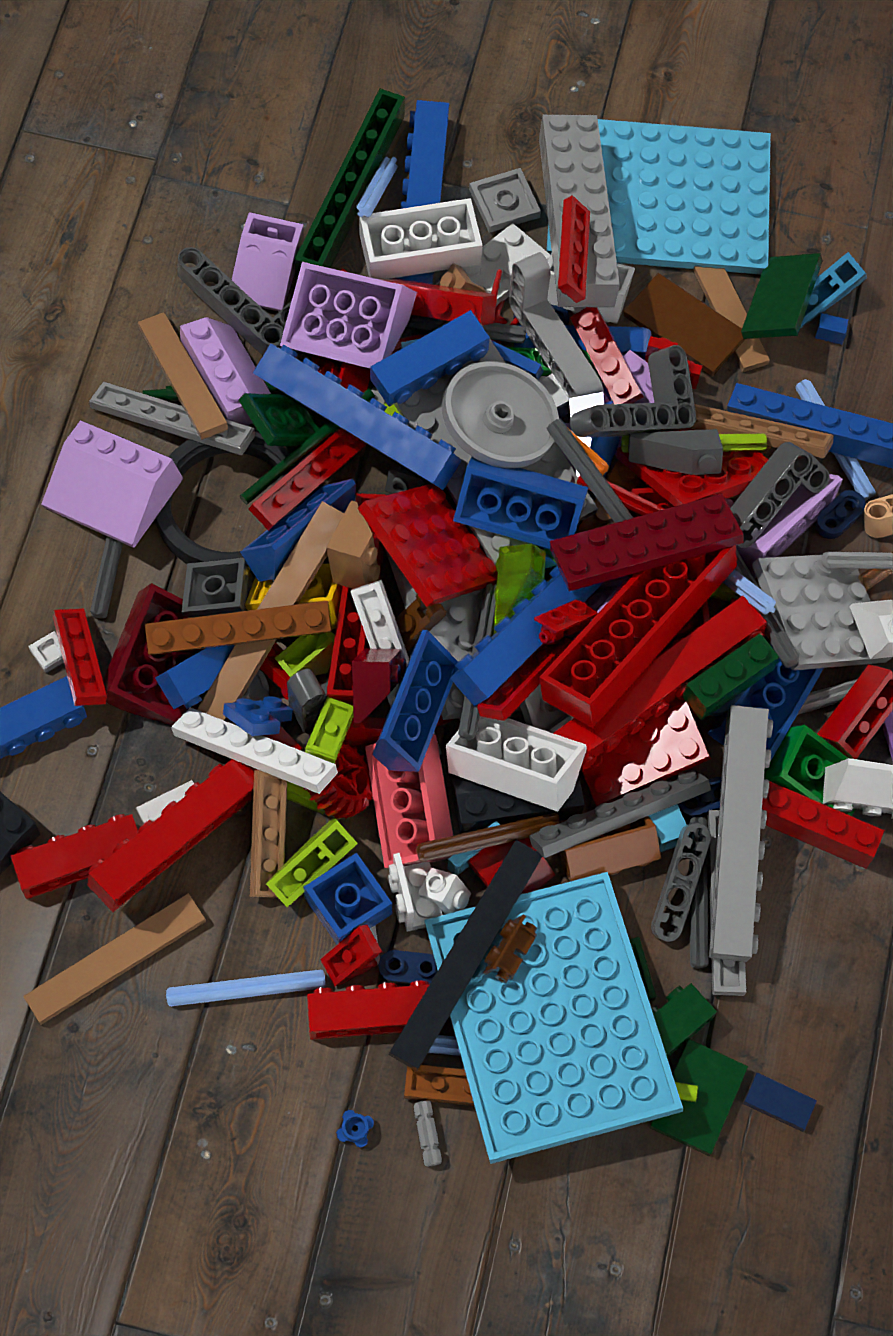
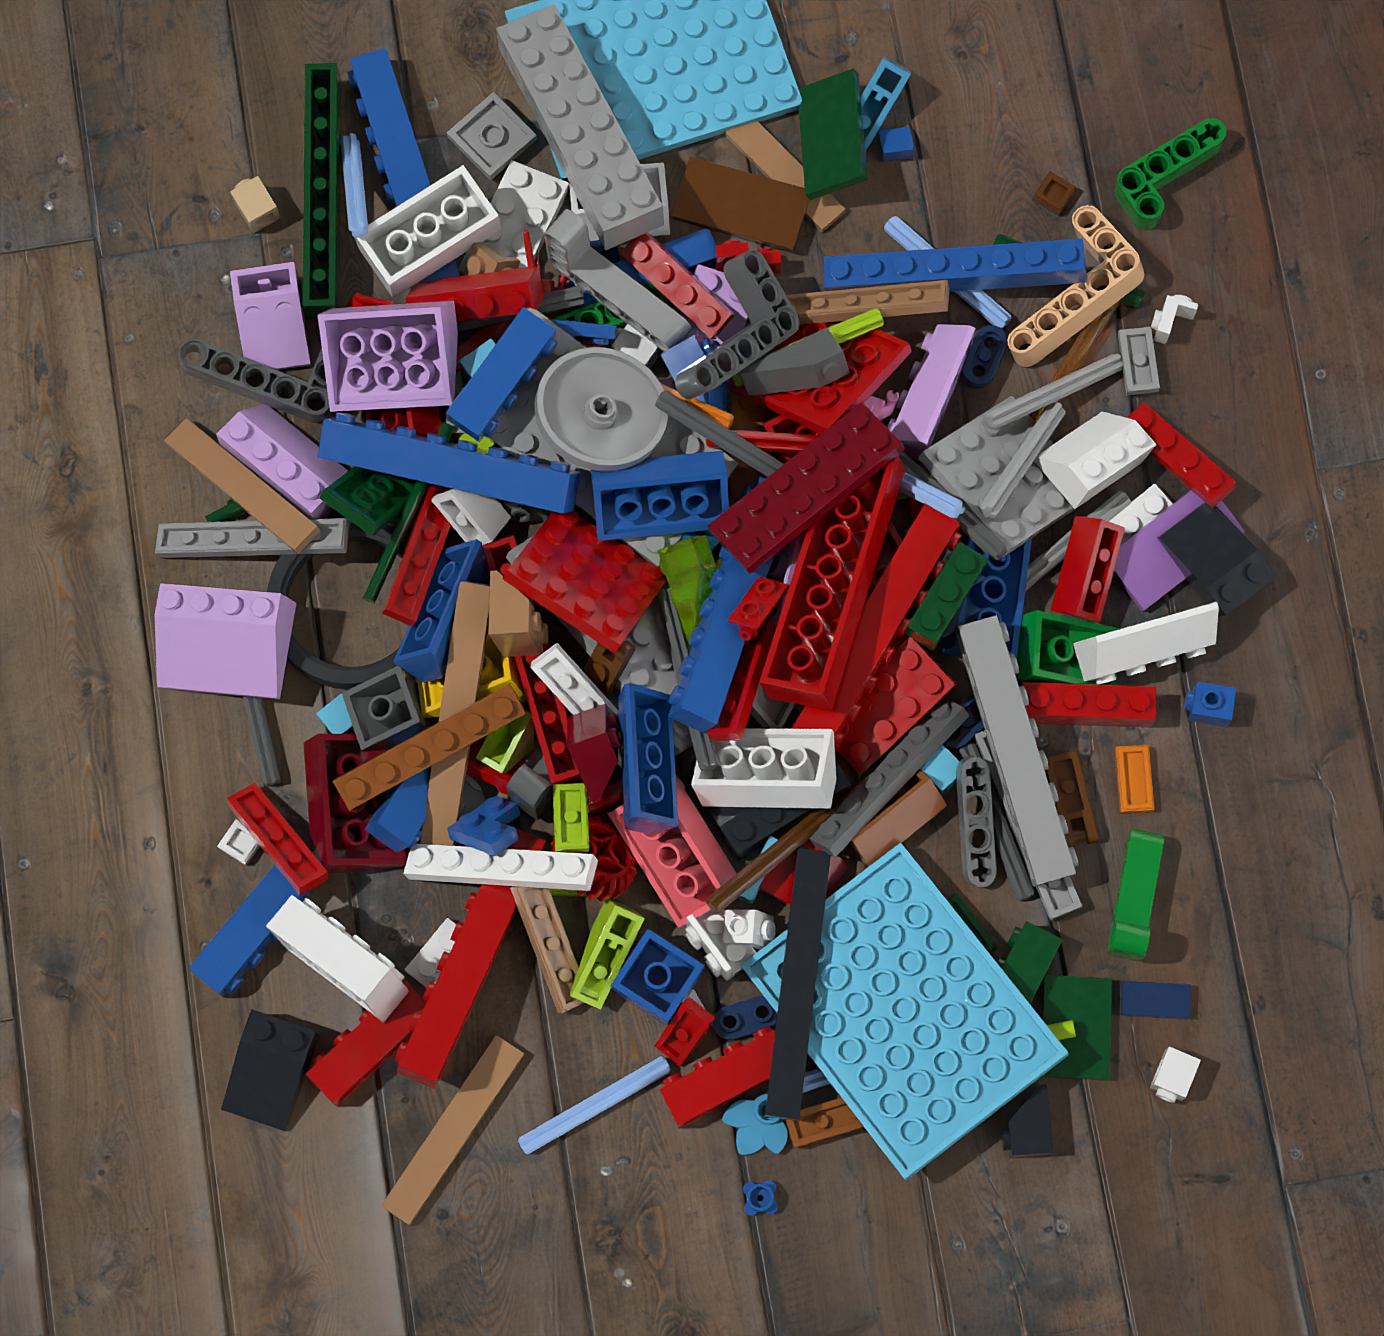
camera: 15 degrees left, 10 degrees up
light grey axle [414,1101,442,1167] -> none
reddish brown hinge [483,914,537,983] -> none
red plate [558,195,590,303] -> none
dark grey beam [730,442,830,548] -> none
none -> tan brick [230,176,281,234]
none -> white brick [266,895,409,1023]
none -> medium azure tile [316,693,353,734]
none -> white slope [431,489,511,545]
none -> dark azure plate [722,1094,788,1155]
none -> light grey axle [979,402,1066,519]
none -> black slope [1001,1084,1053,1159]
none -> reddish brown plate [1046,750,1098,848]
none -> green beam [1107,828,1164,962]
none -> orange tile [1115,745,1155,814]
none -> white brick [1150,1047,1201,1103]

